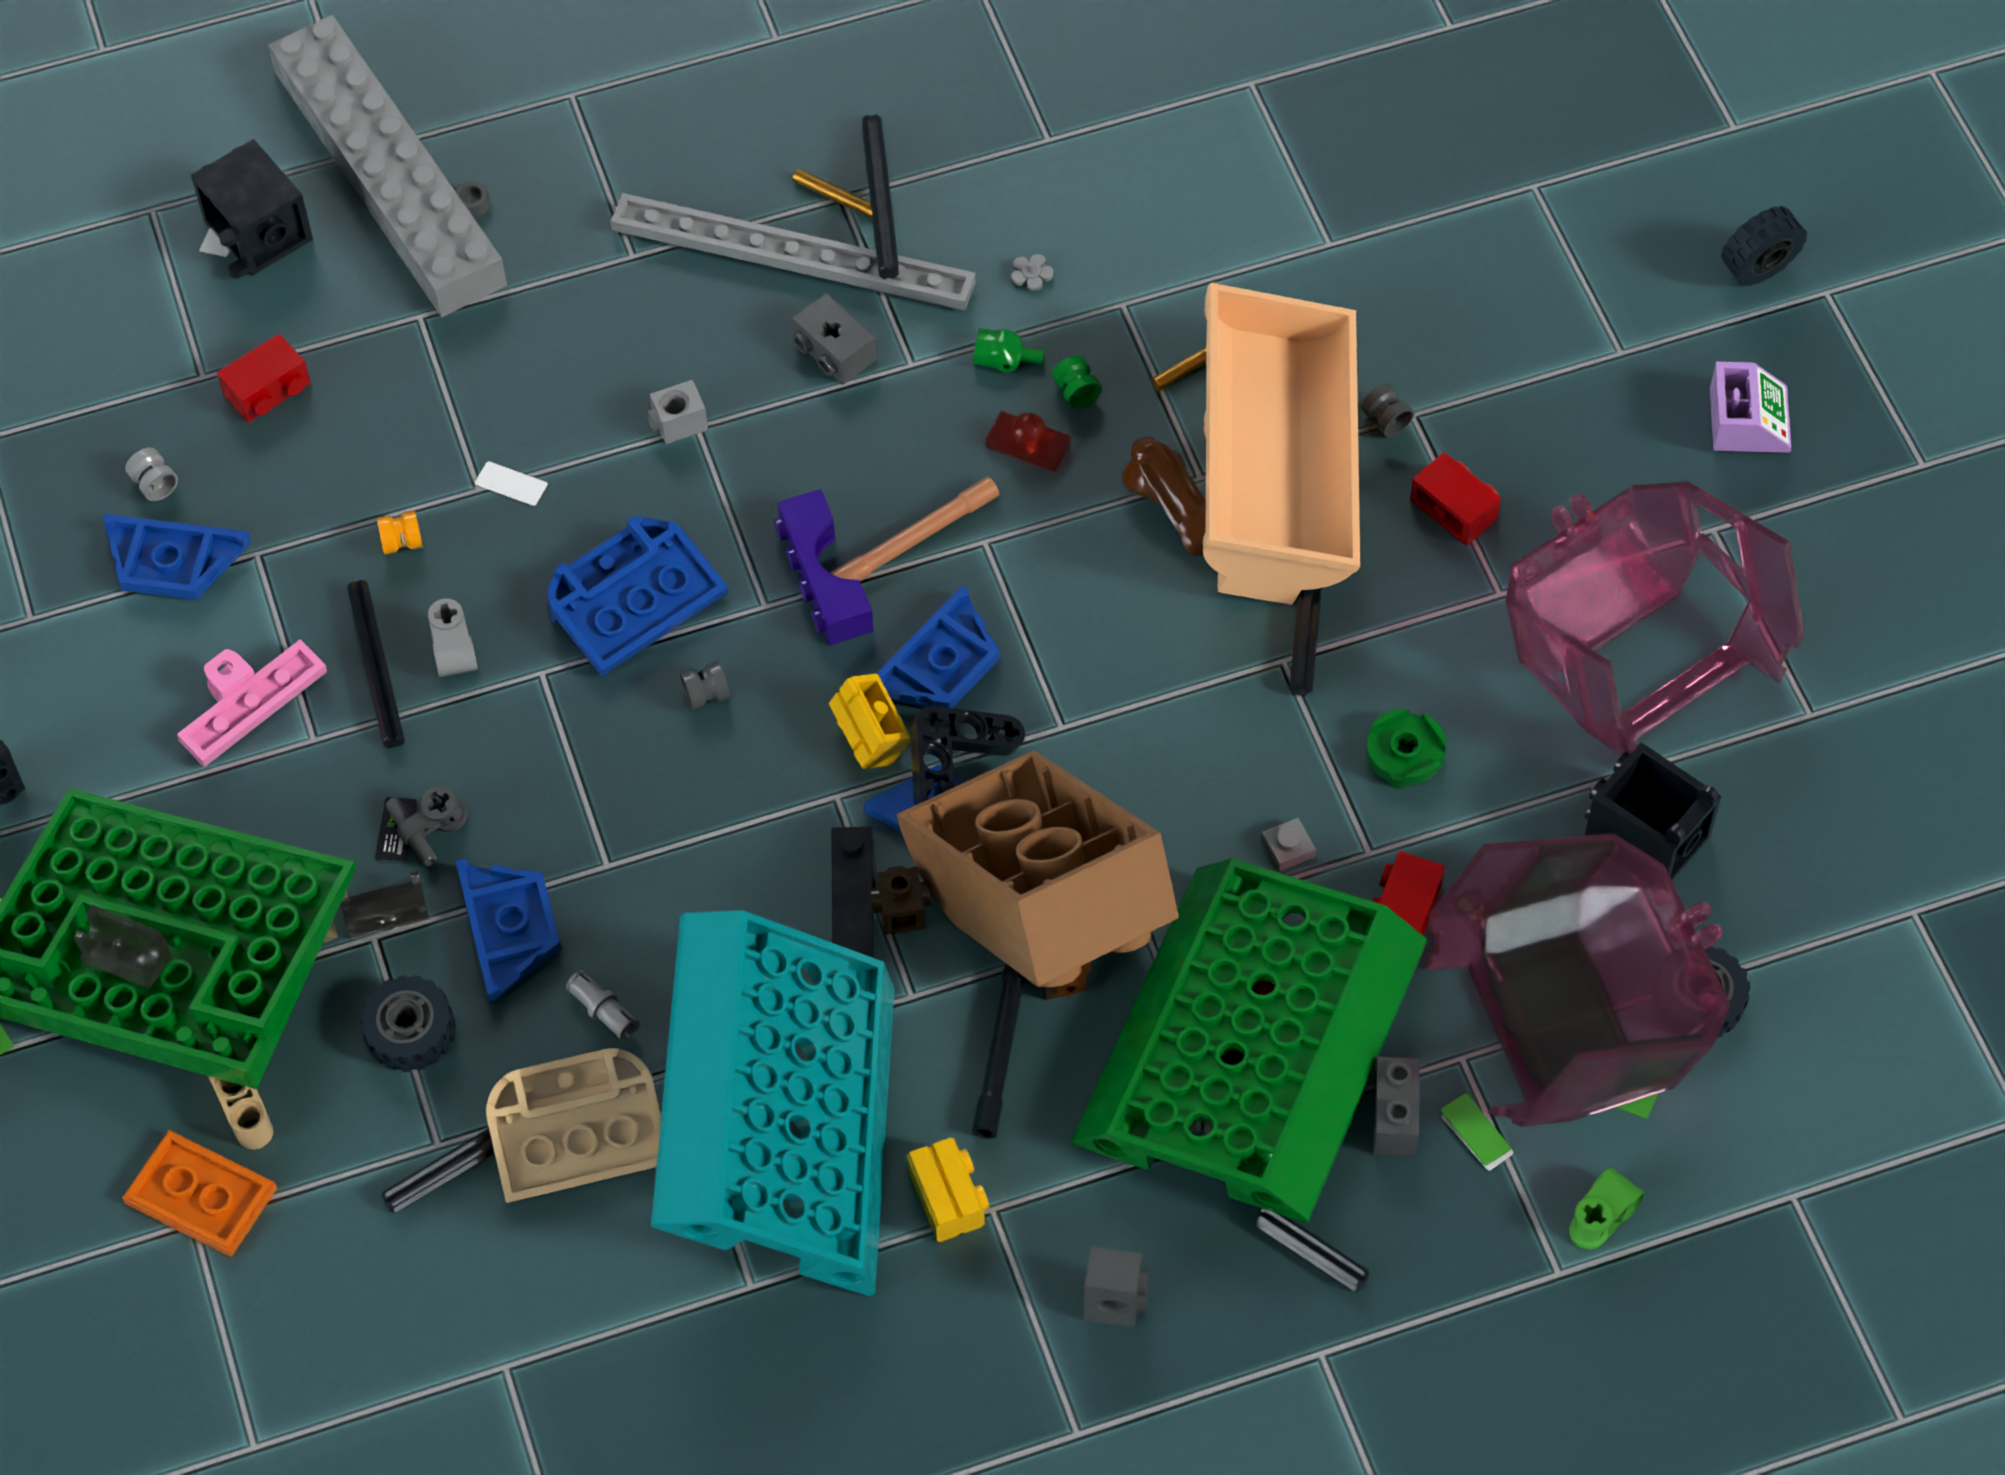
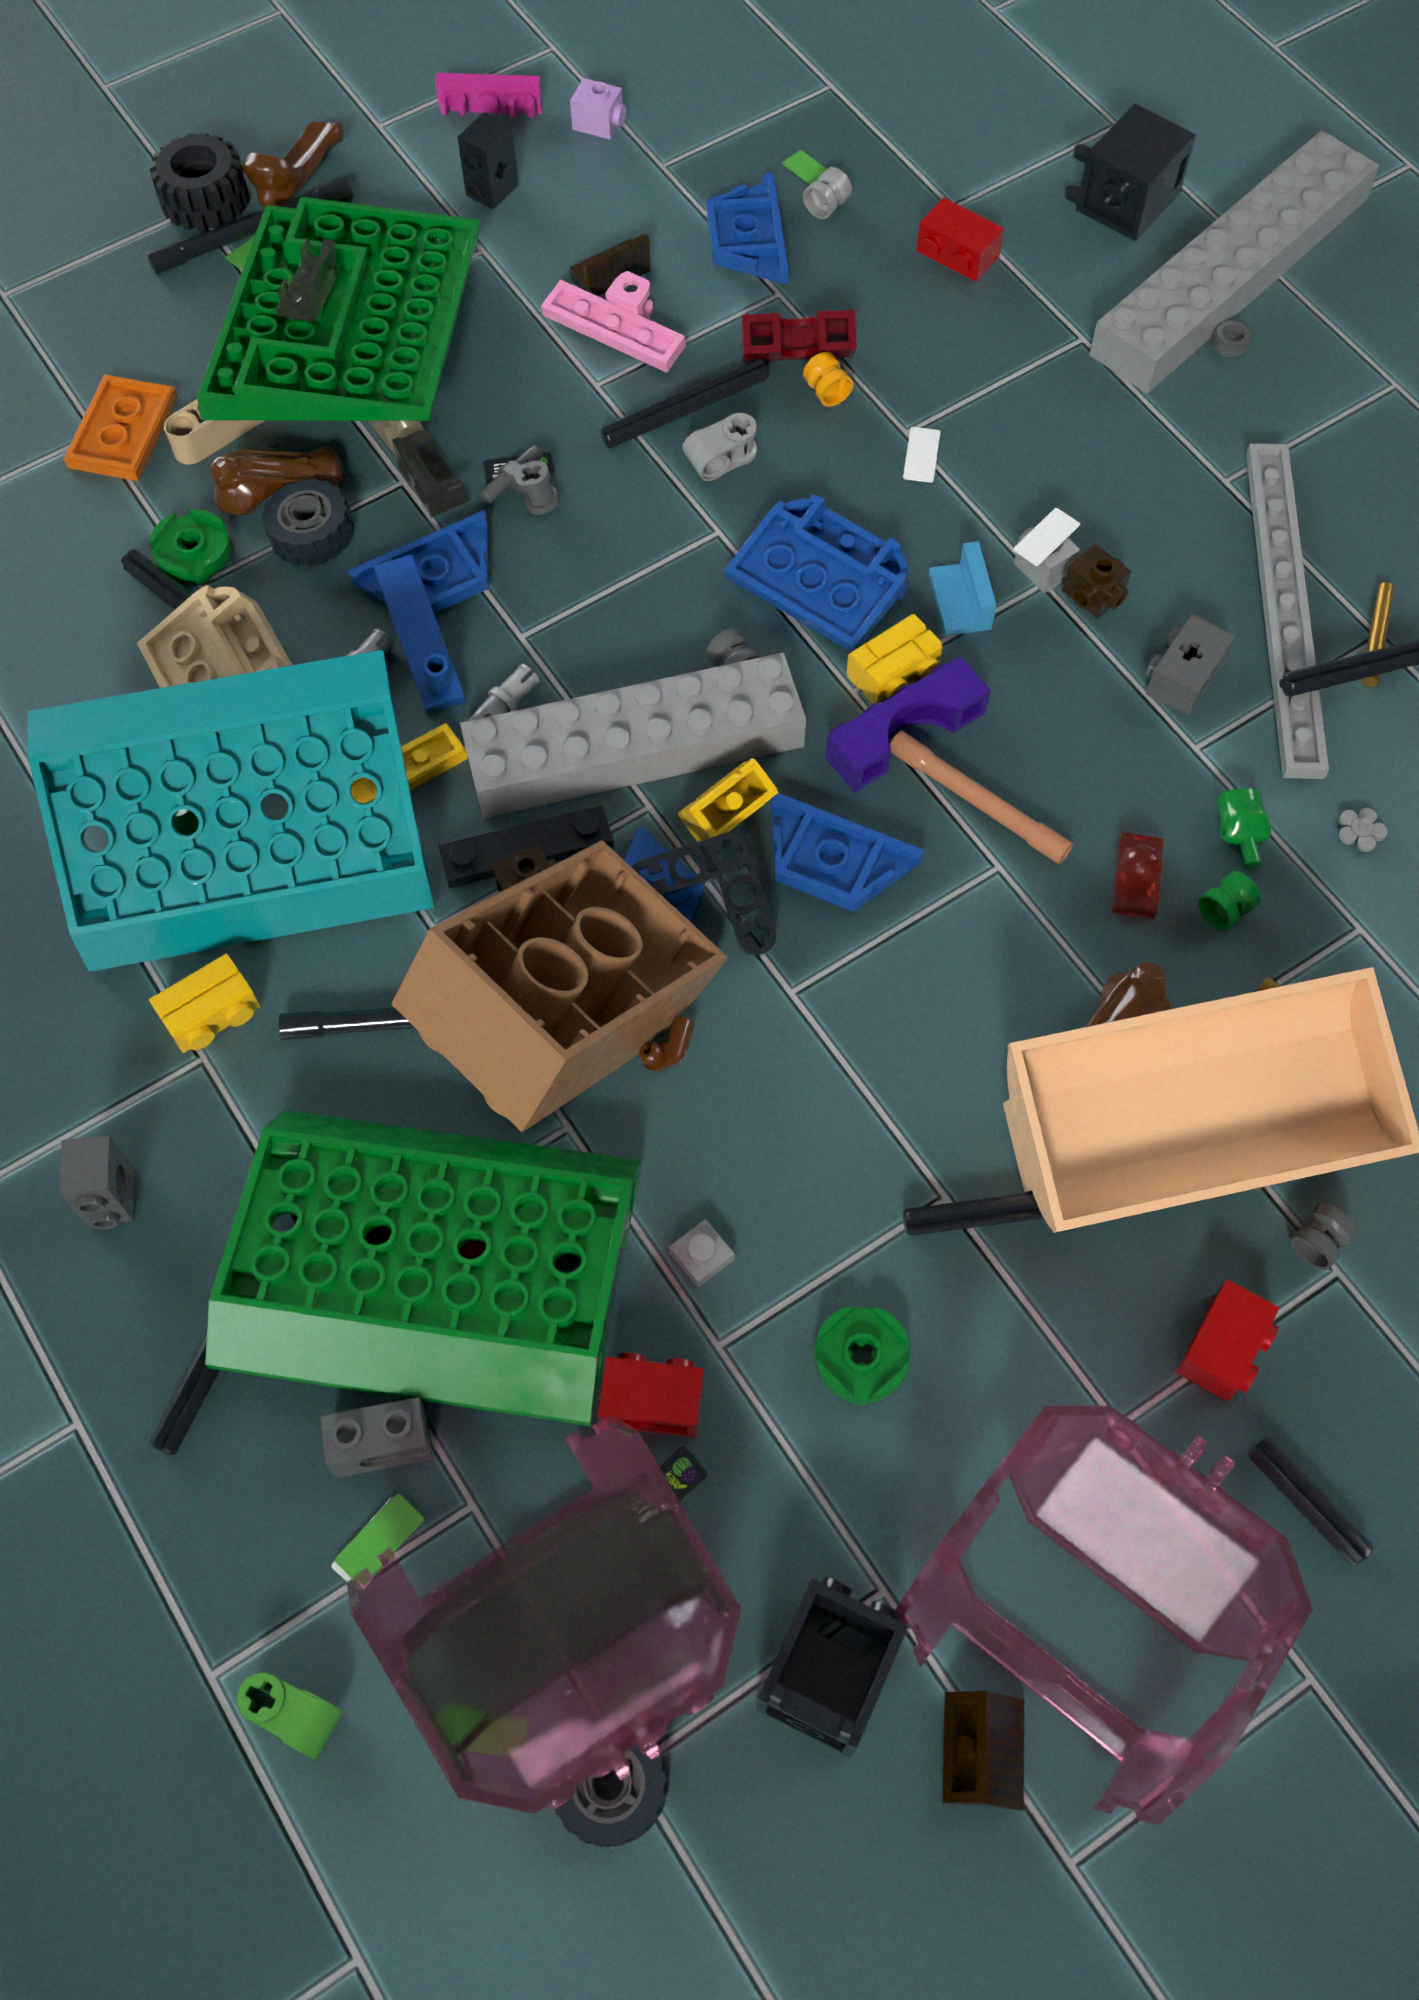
camera: 75 degrees right, 5 degrees up
none -> green plate [150,509,233,585]
none -> reddish brown hair [210,446,345,516]
none -> blue piece [373,554,465,715]
none -> light grey brick [460,652,806,819]
none -> light grey pin [465,664,540,722]
none -> dark brown panel [570,233,651,296]
none -> dark red arch [740,310,857,363]
none -> bright green sticker [782,150,826,185]
none -> yellow brick [846,614,943,704]
none -> dark azure panel [928,541,997,636]
none -> dark brown panel [942,1691,1025,1811]
none -> white sticker [1013,508,1080,566]
none -> dark brown brick [1062,544,1131,618]
none -> black axle [1248,1437,1373,1566]

